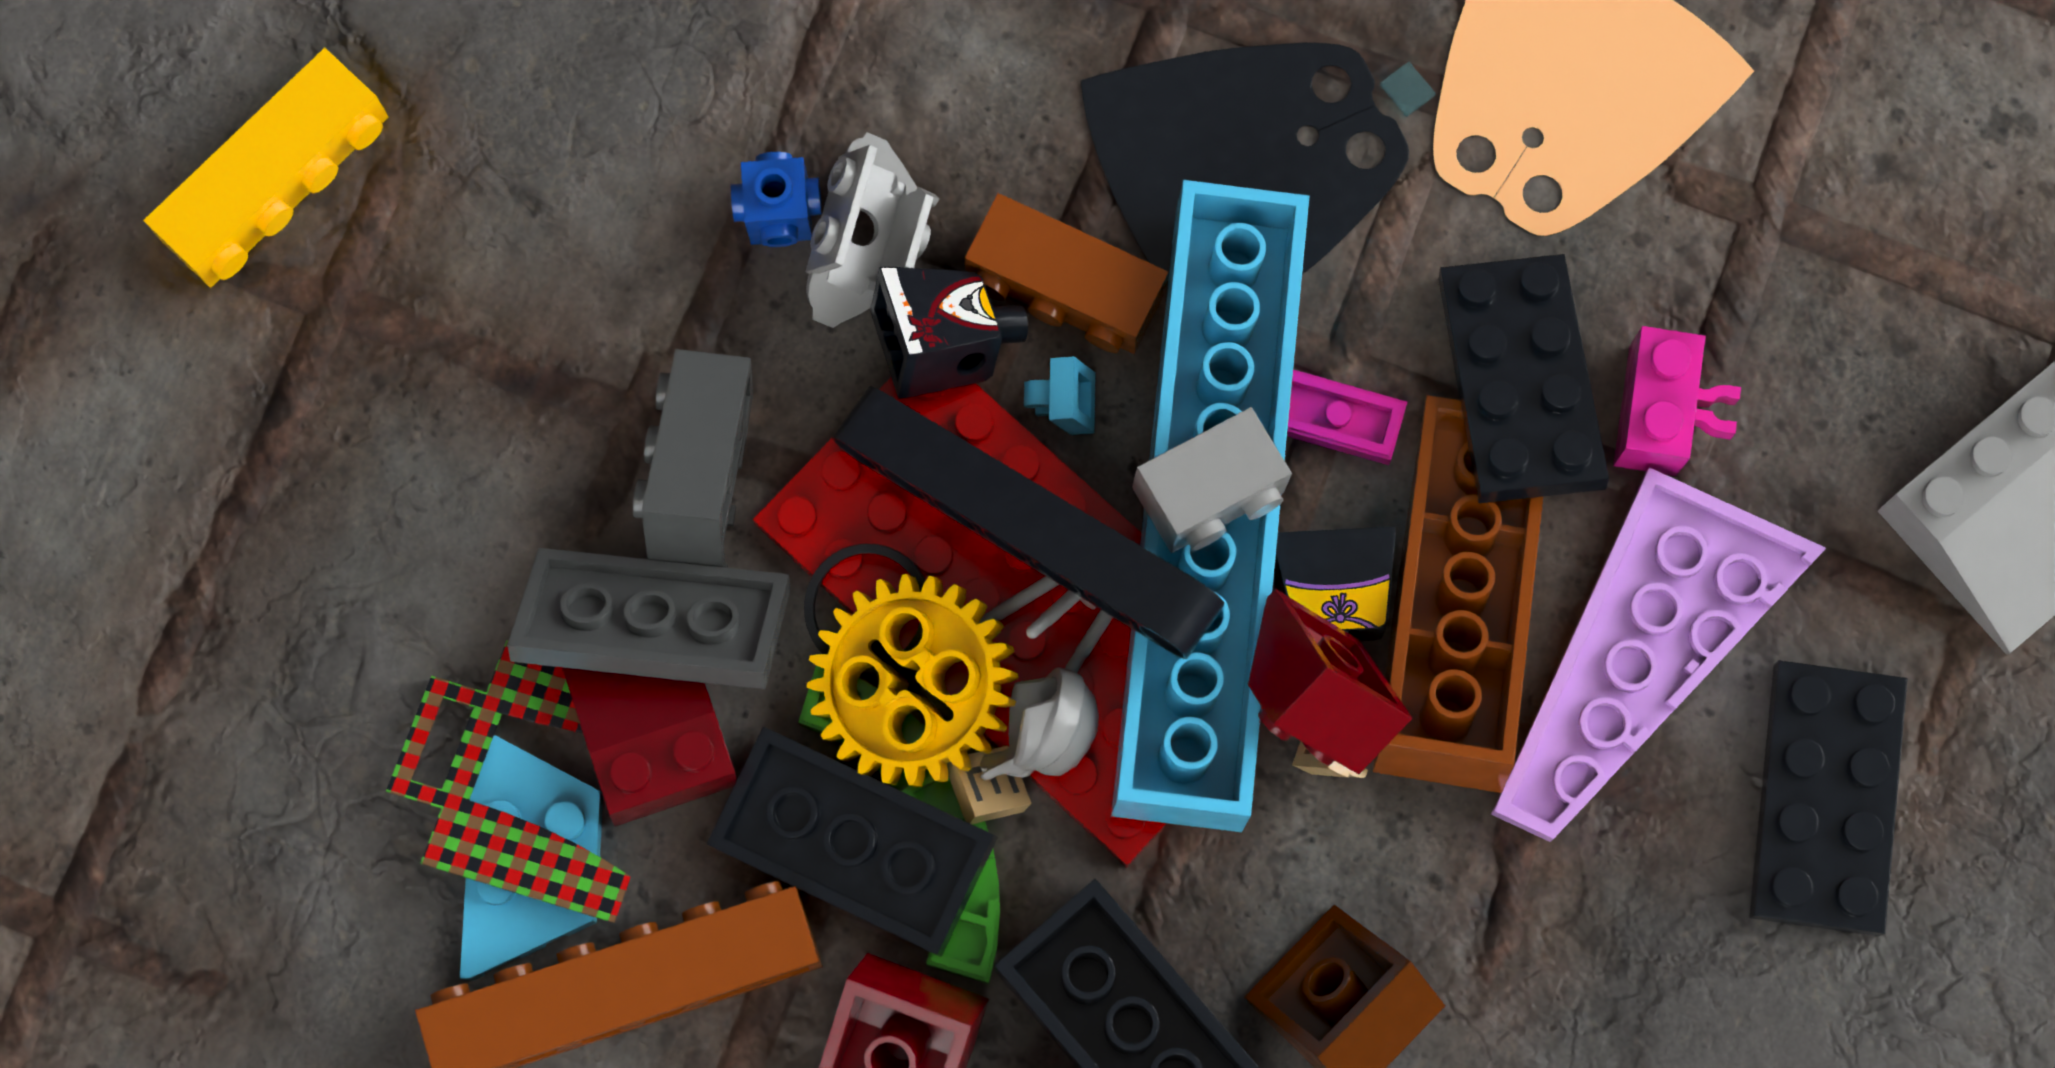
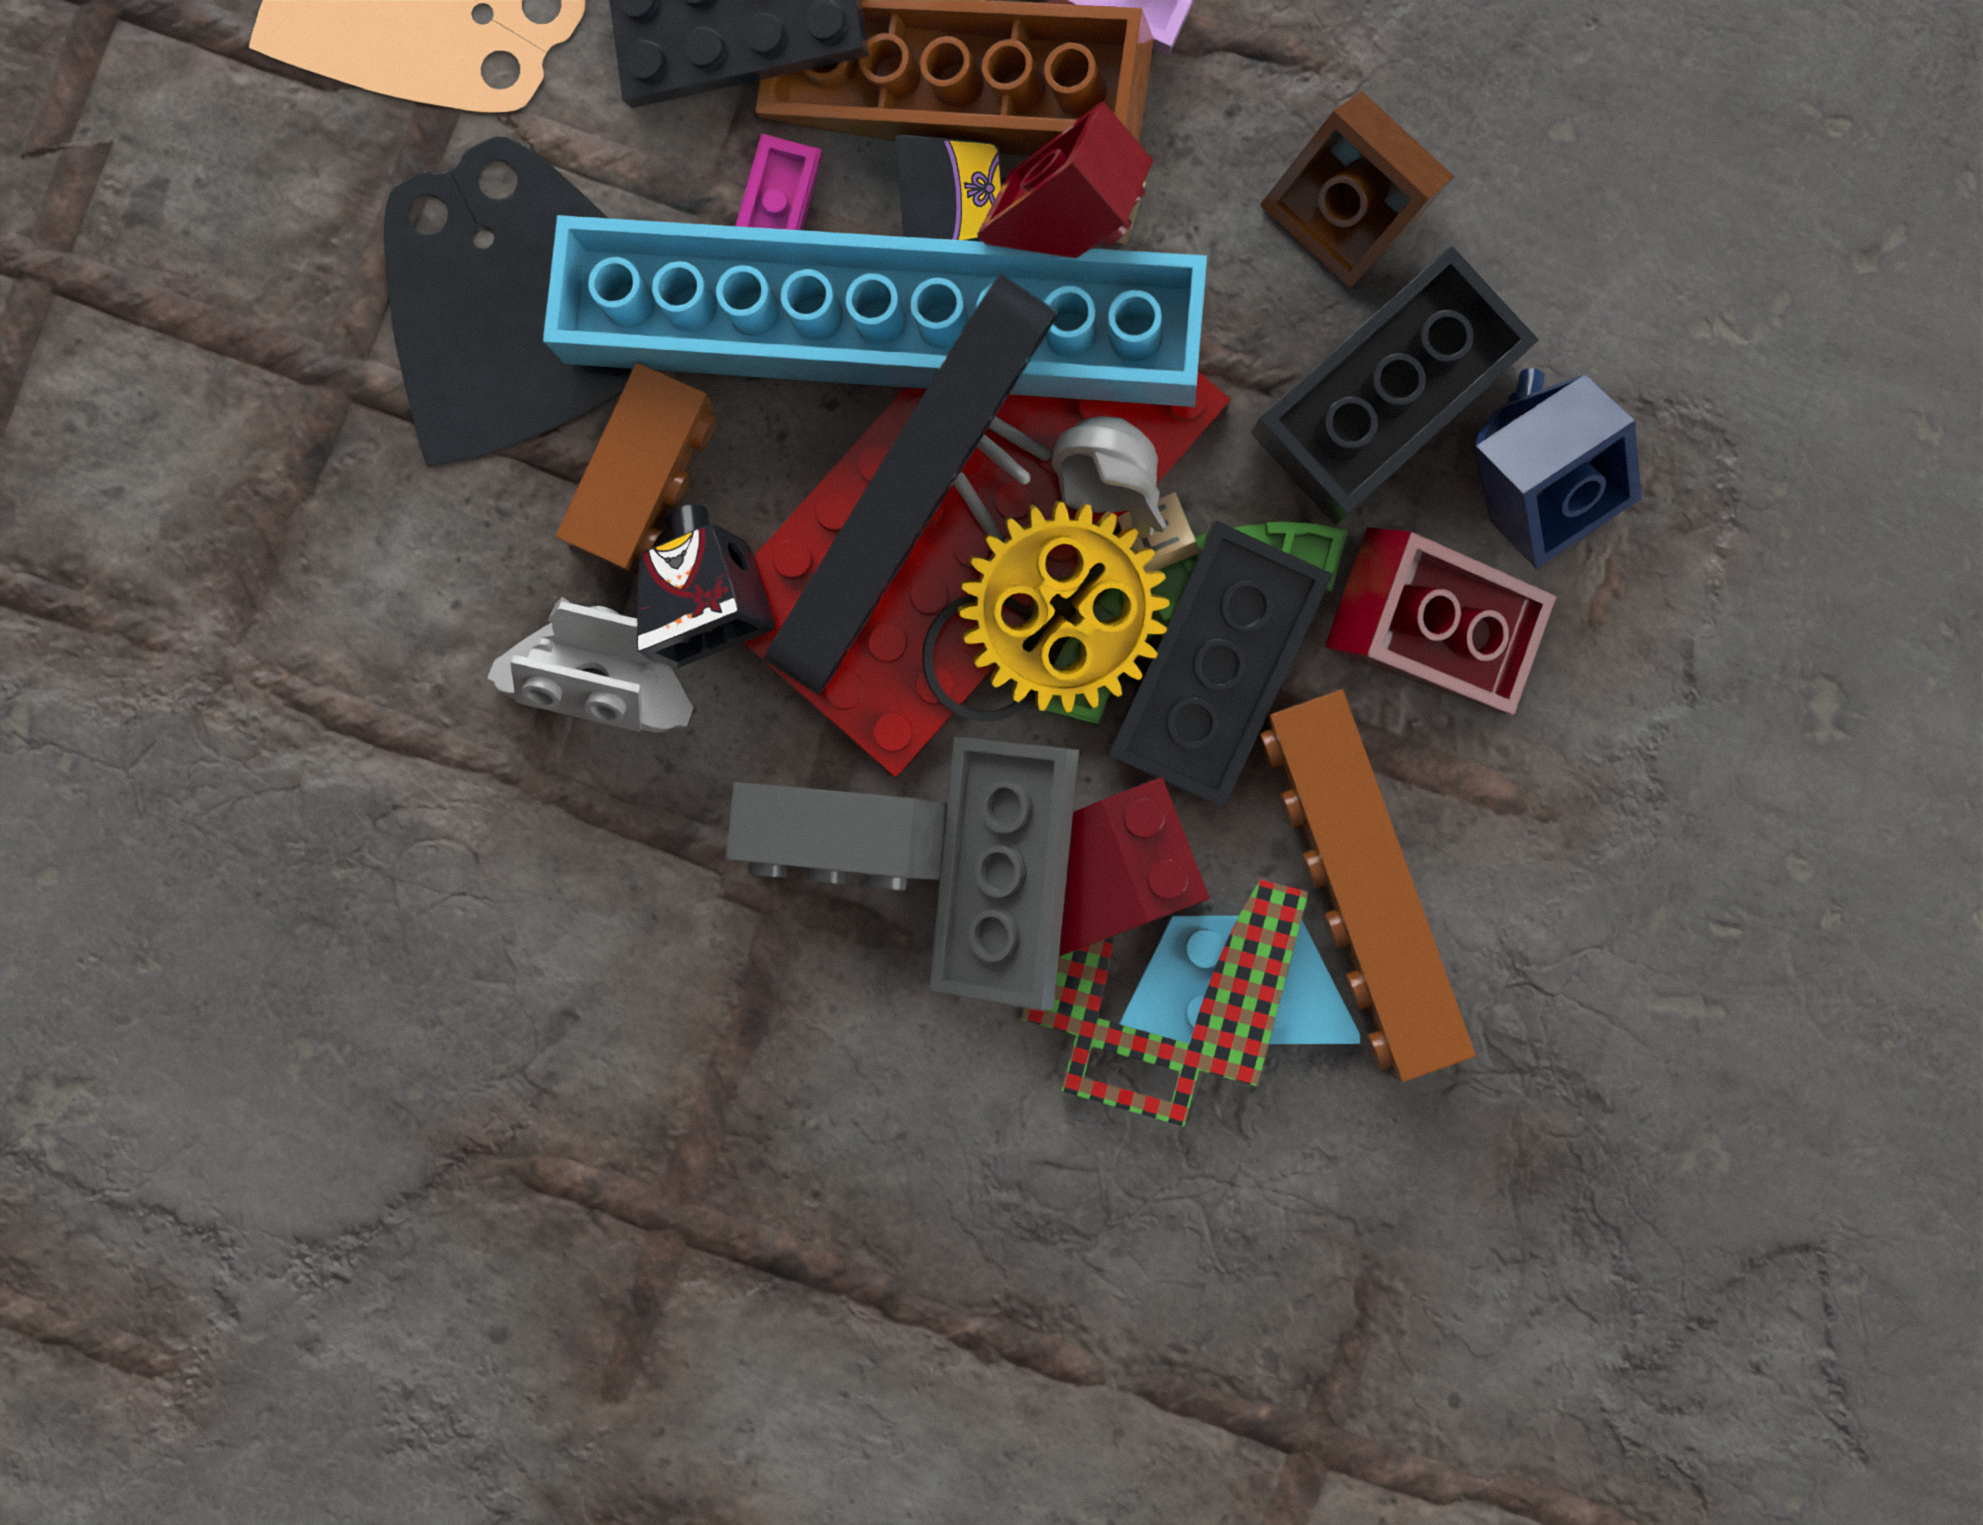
camera: 90 degrees left, 10 degrees up
yellow brick [143,48,389,288] -> none
blue brick [731,152,822,247] -> none
medium azure tile [1024,356,1096,435] -> none
light grey brick [1132,407,1292,553] -> none
clear light blue window [1380,62,1436,117] -> none

